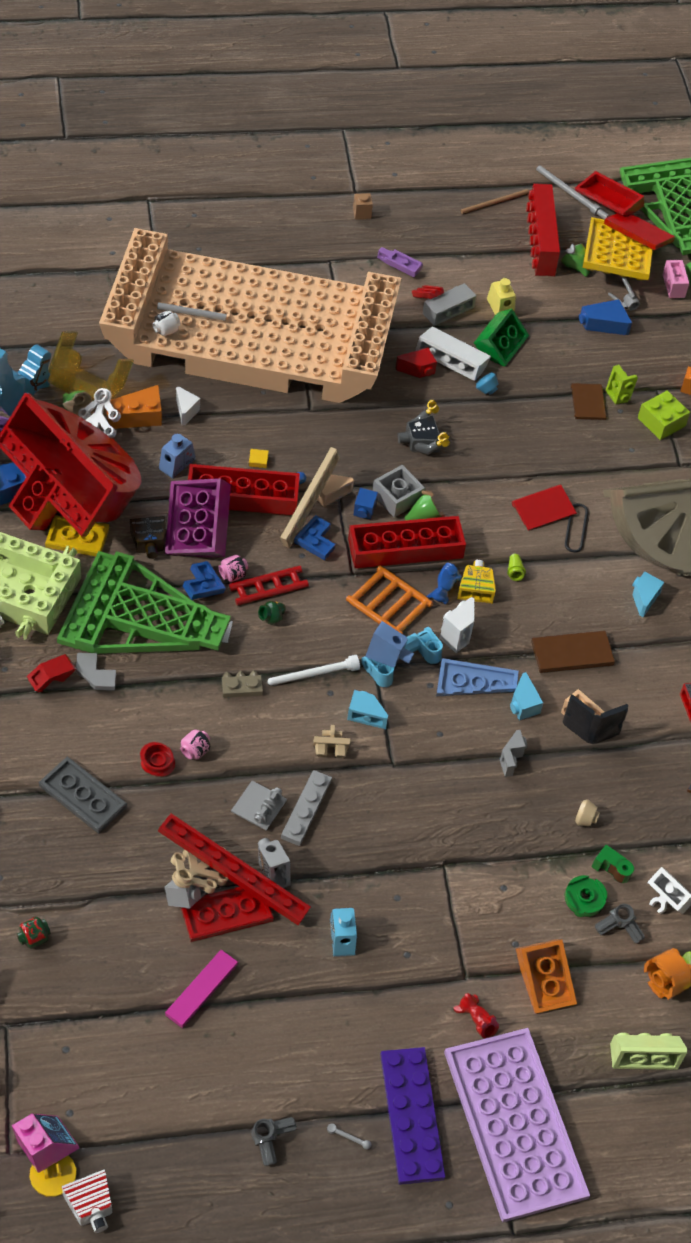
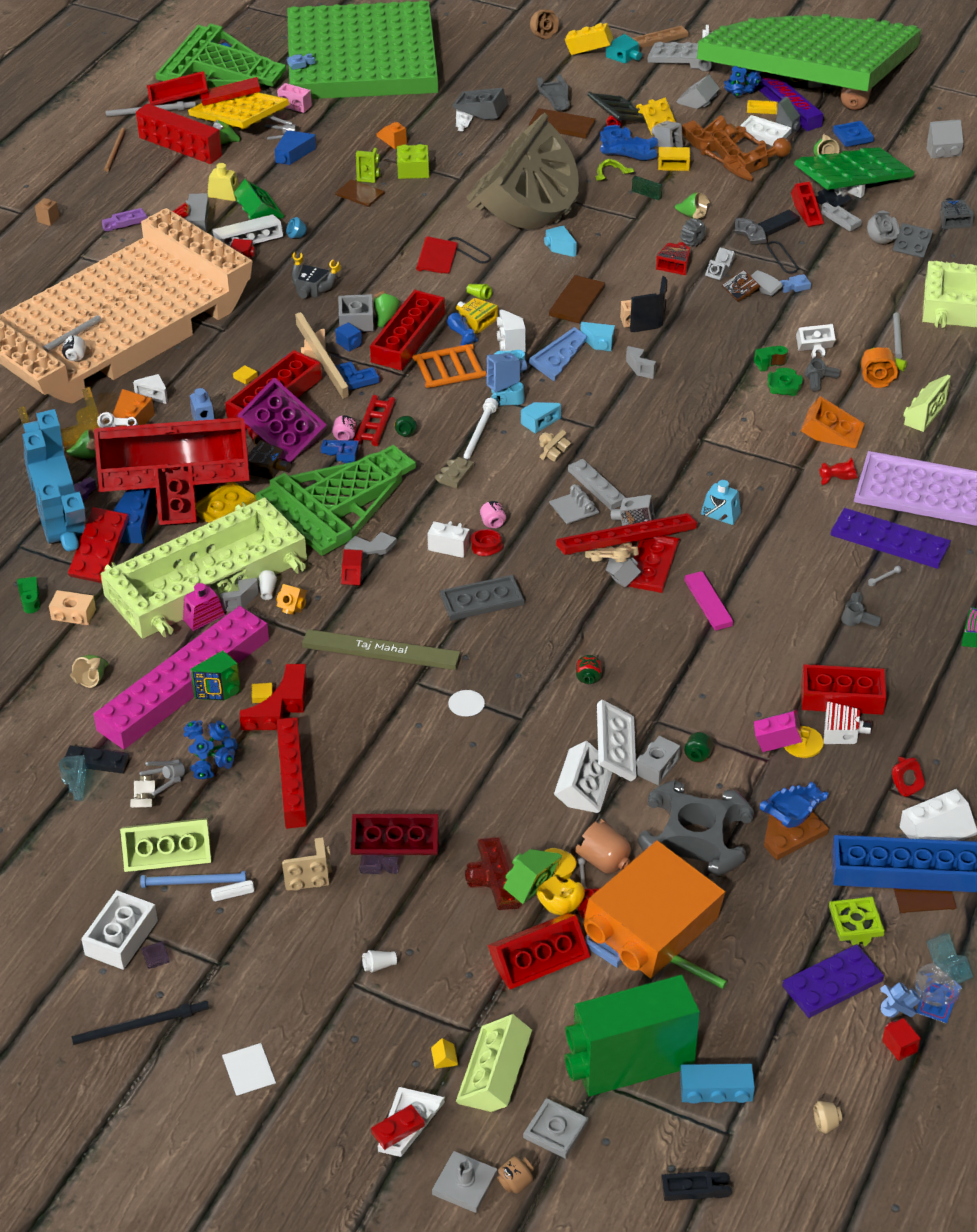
camera: 50 degrees left, 10 degrees down
tan cone [575,799,600,826] -> none
none -> white brick [427,521,470,558]
none -> red brick [801,664,886,715]

